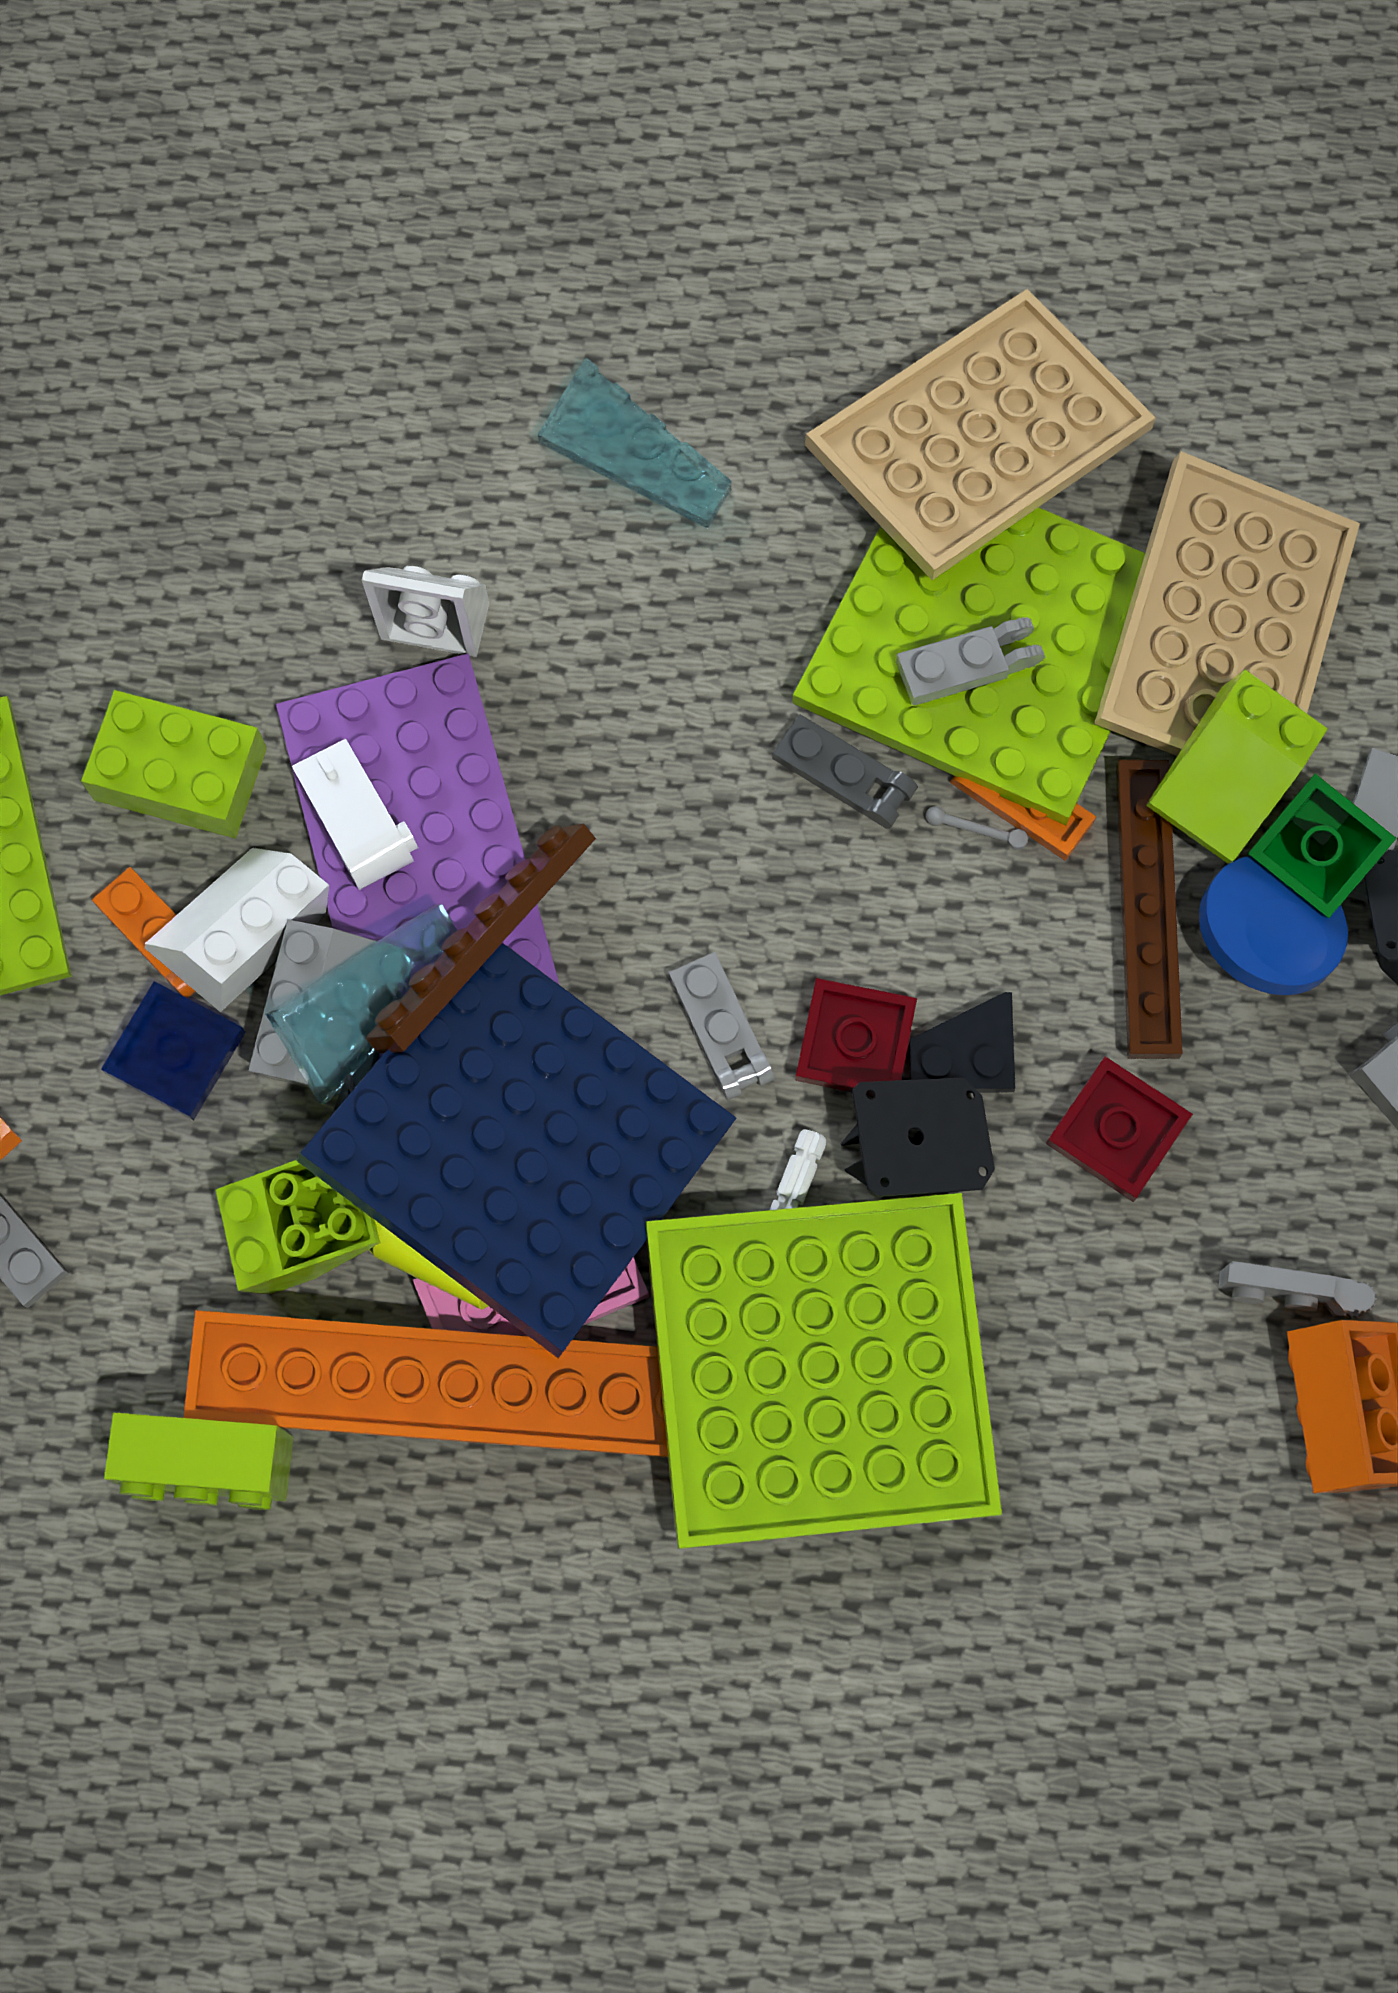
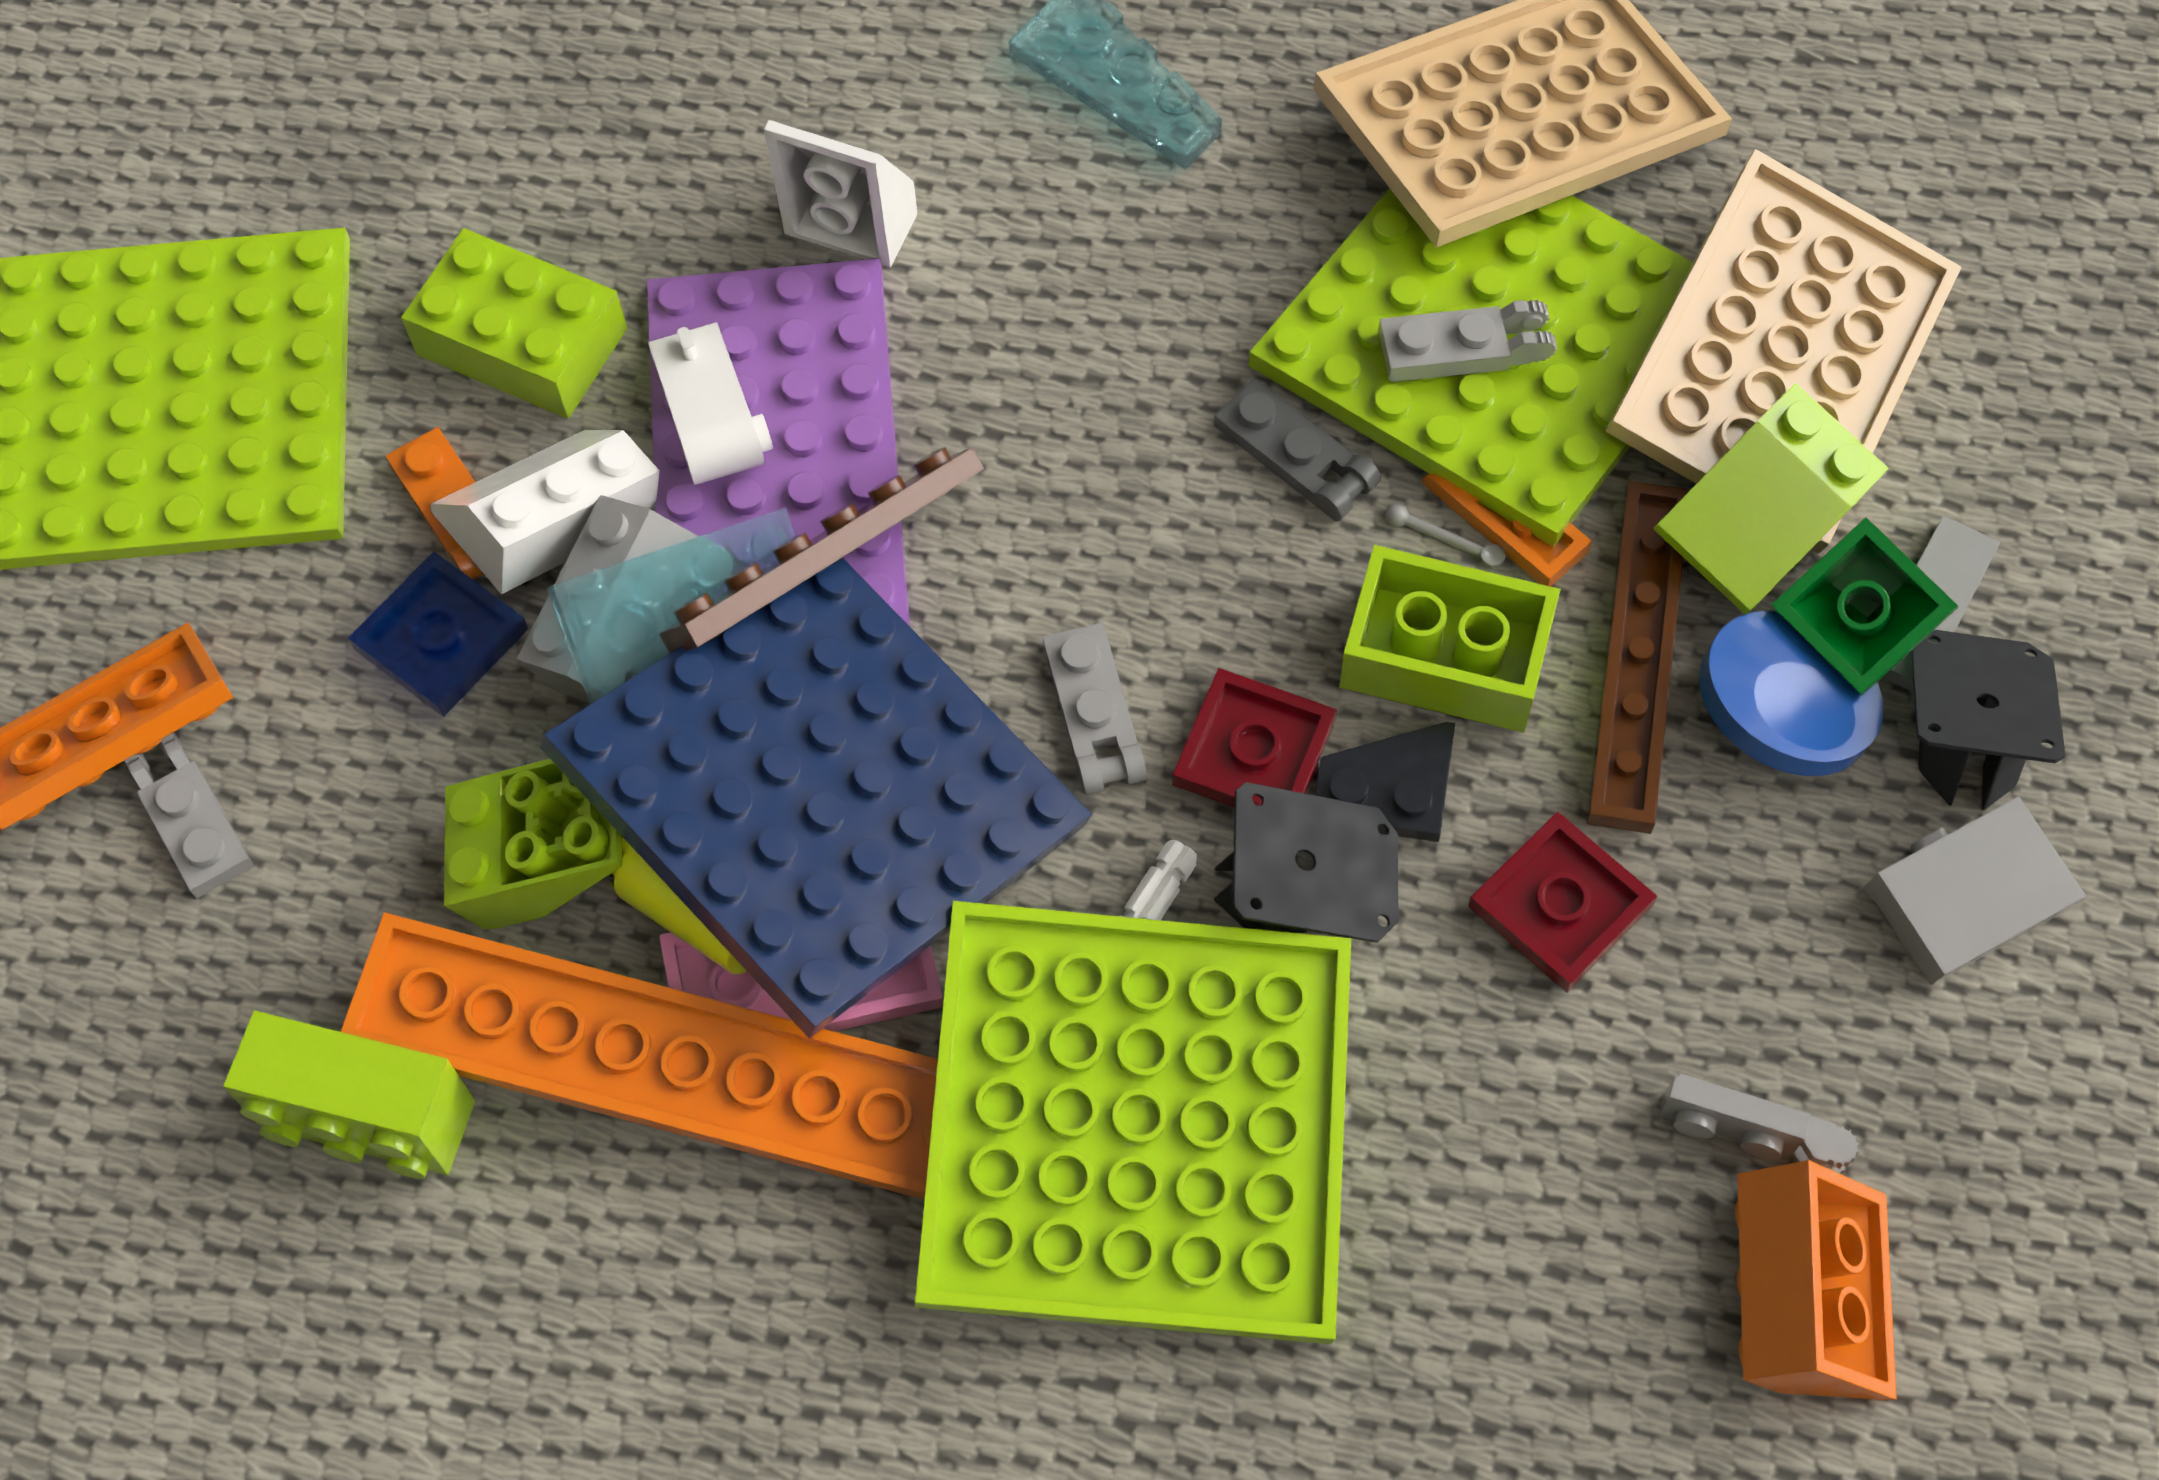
camera: 10 degrees right, 10 degrees down
none -> lime brick [1339,545,1561,733]

